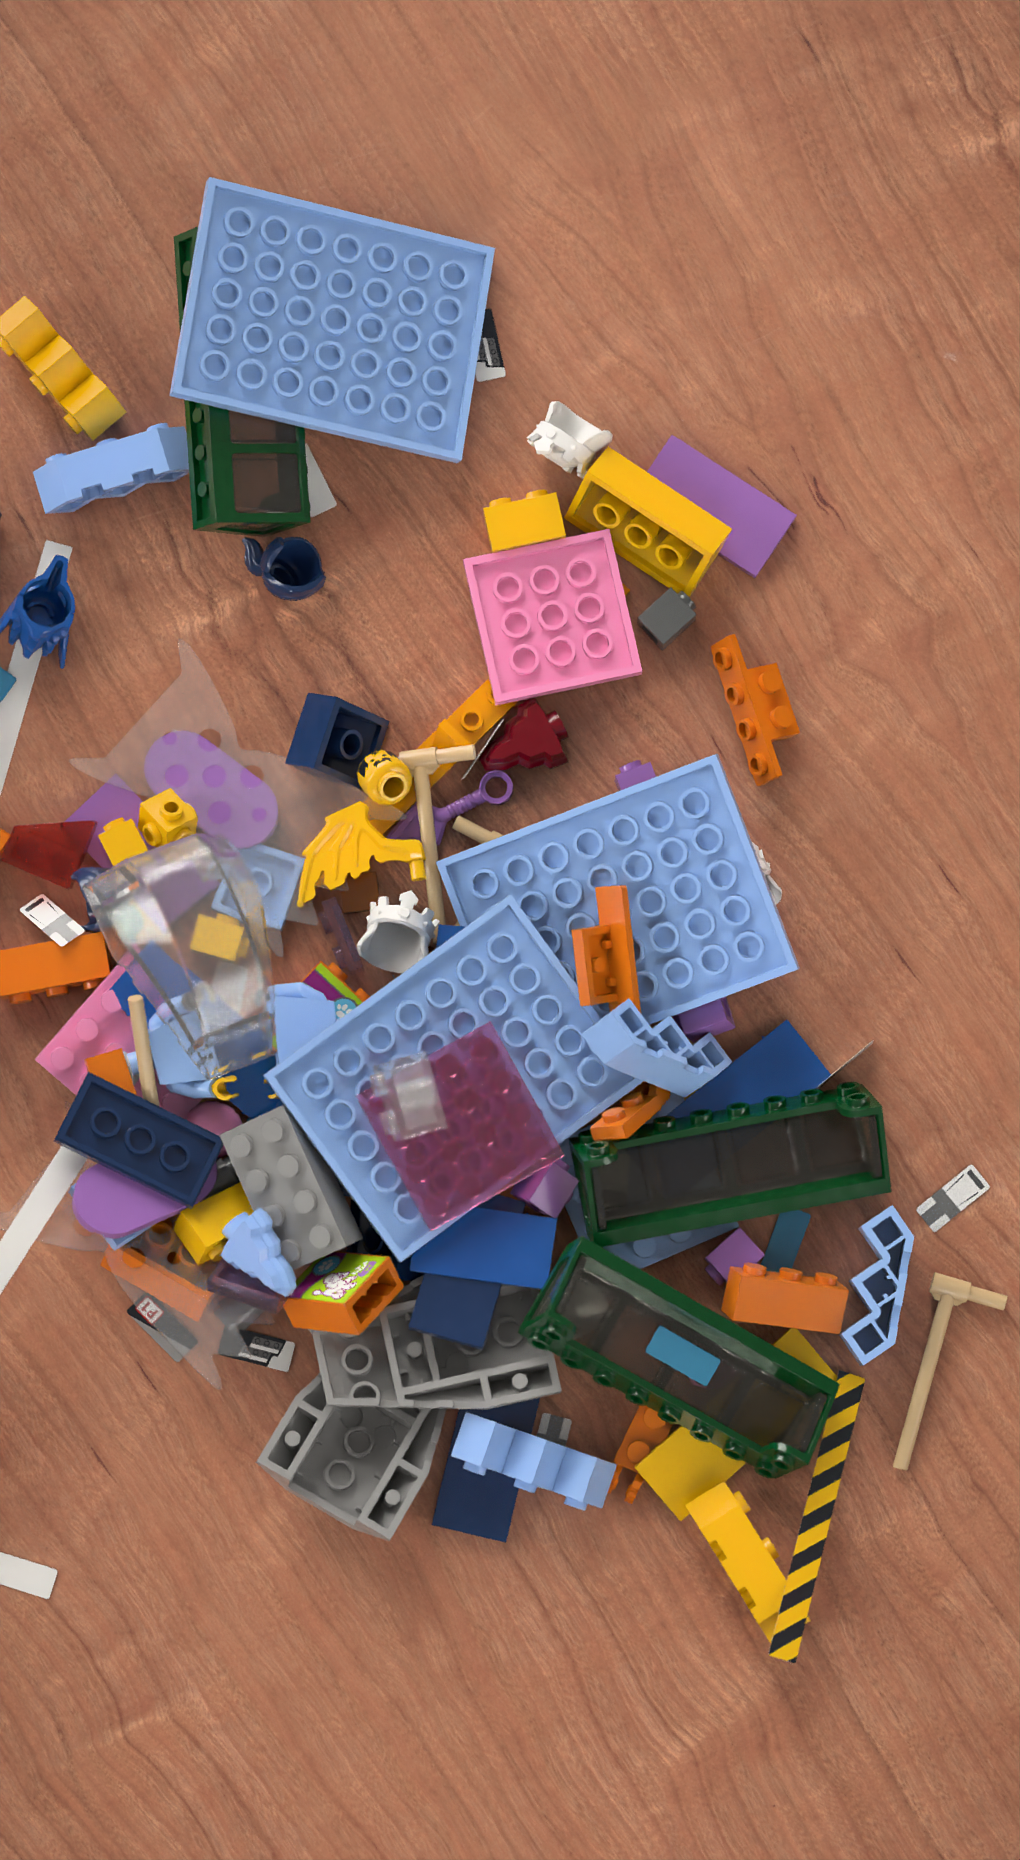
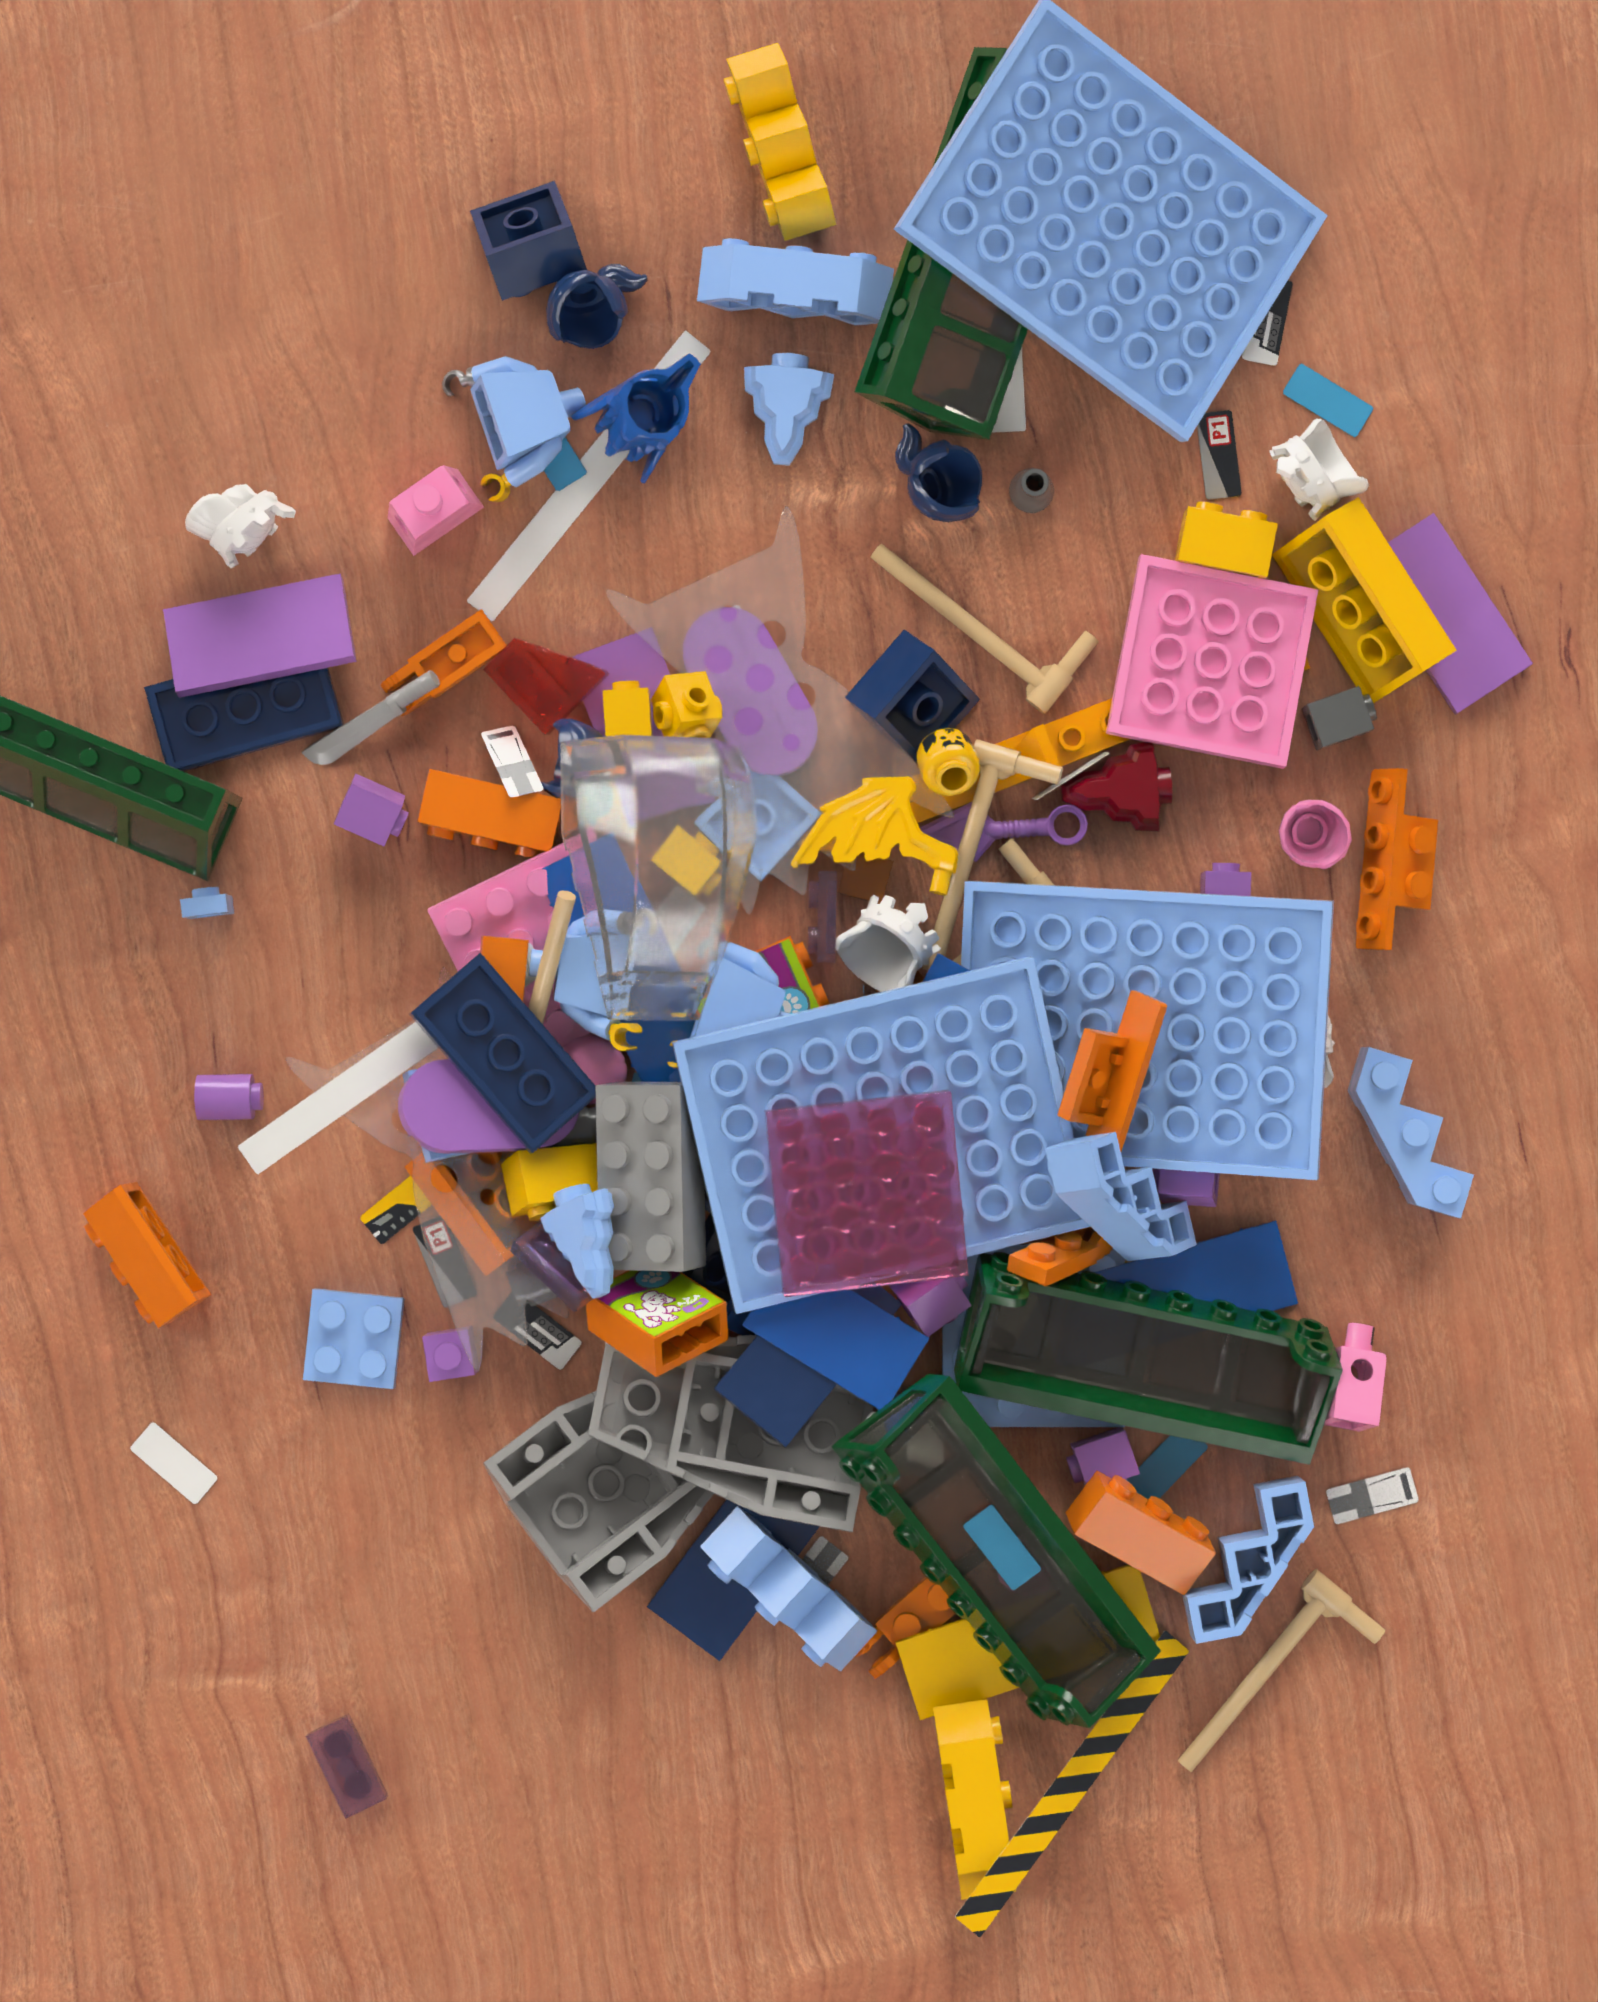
camera: 15 degrees right, 5 degrees up
clear brick [369,1051,447,1141] -> none
sticker [817,1040,874,1089] -> none
none -> light blue plate [303,1288,405,1389]
none -> plate [306,1714,388,1819]
none -> sticker [360,1176,432,1244]
none -> medium lavender brick [422,1326,479,1382]
none -> light blue rock [744,353,834,466]
none -> tan bar [870,543,1099,715]
none -> dark grey cone [1009,468,1054,513]
none -> sticker [1197,410,1242,500]
none -> bright pink hair [1279,799,1352,869]
none -> dark azure sticker [1283,364,1373,437]
none -> bright pink torso [1317,1323,1387,1432]
none -> light blue brick [1347,1047,1474,1219]

